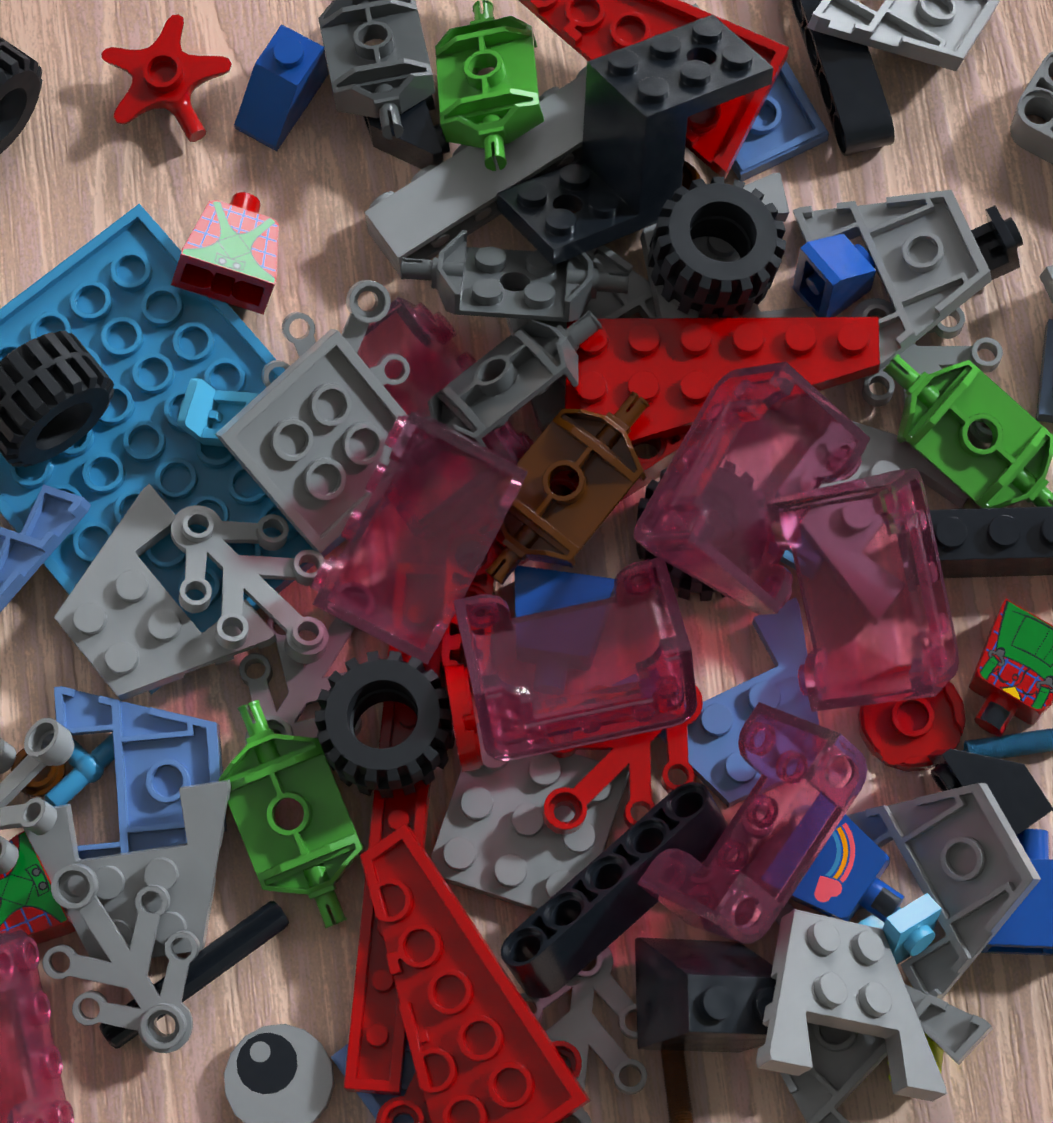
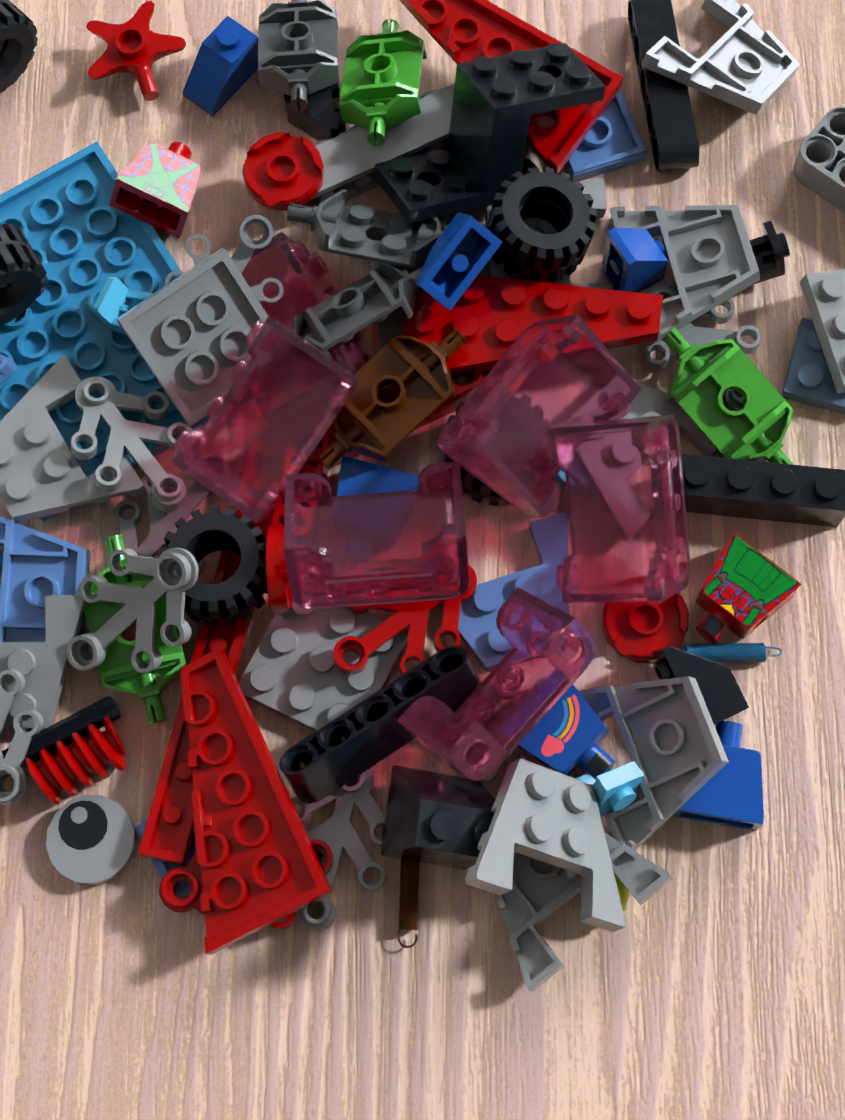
camera: 10 degrees right, 0 degrees up
none -> red piece [26,715,126,805]
none -> light grey plant [66,548,199,673]
none -> red tile [242,132,324,211]
none -> blue slope [416,213,503,311]

